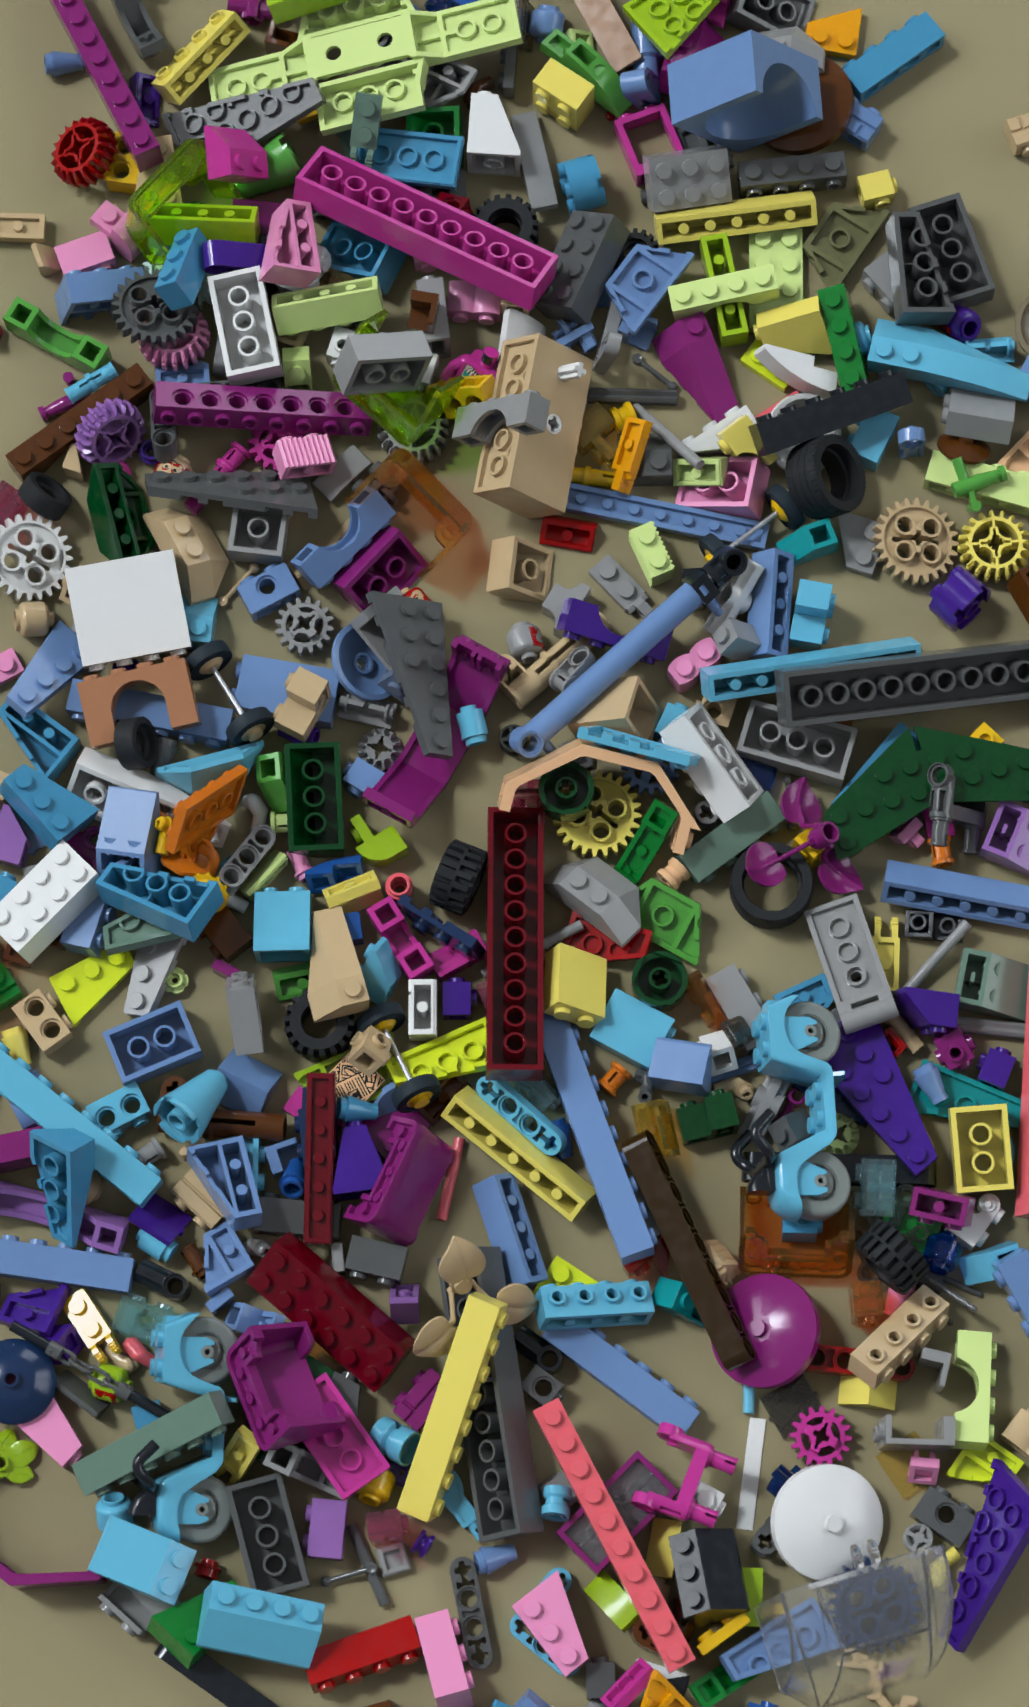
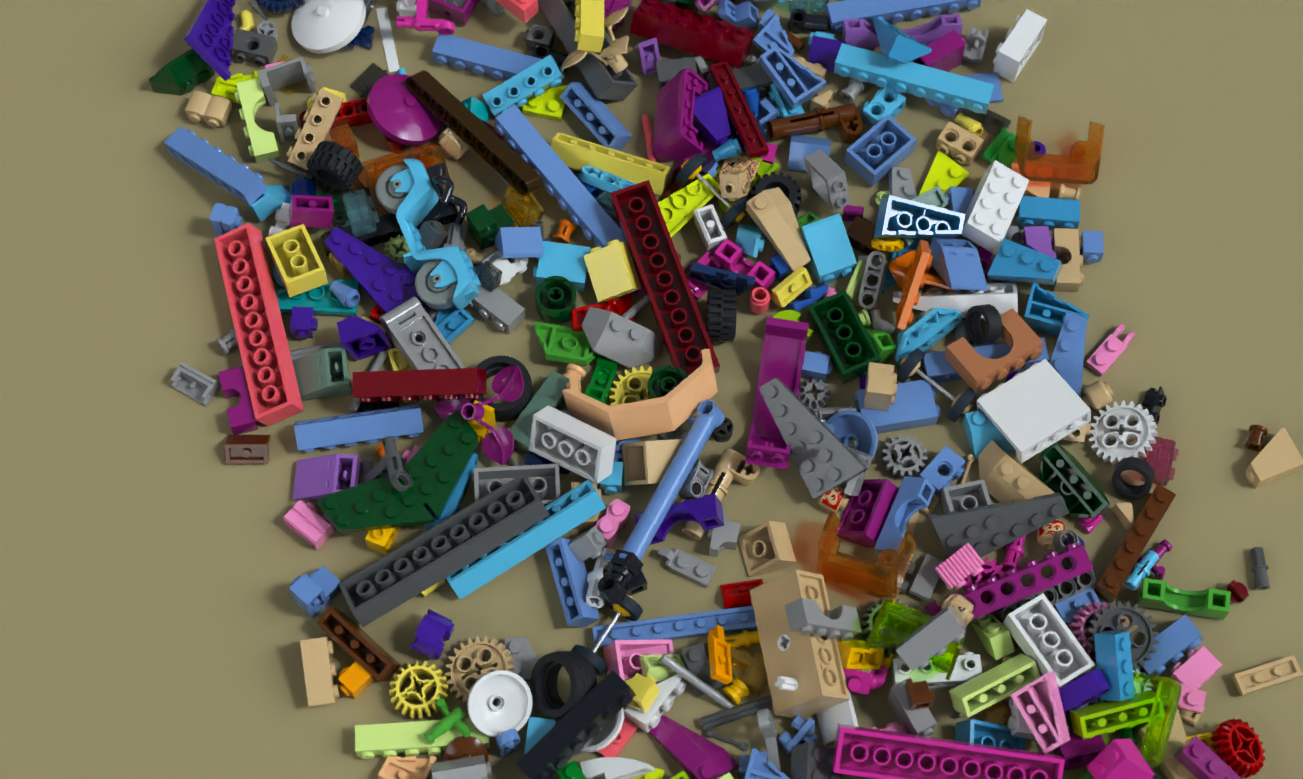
camera: 155 degrees right, 10 degrees down
tan slope [31,243,61,277] -> none
medium lavender gear [74,397,146,465] -> none
medium azure cone [153,1069,228,1144] -> none
yellow arm [155,816,173,856] -> none
dark purple brick [443,977,477,1020] -> none
medium azure brick [456,705,489,747] -> none
light grey head [506,621,545,664] -> none
medium azure wing [576,725,700,770] -> none
yellowish green brick [628,521,675,587] -> none
clear orange wing [686,969,726,1032] -> none
teal slope [776,517,838,566] -> none
medium azure brick [788,579,836,651] -> none
dark pink gear [789,1405,852,1466] -> none
magenta brick [933,1024,977,1071] -> none
none -> dark red brick [353,368,487,403]
none -> white dish [467,670,532,737]
none -> tan head [941,594,974,625]

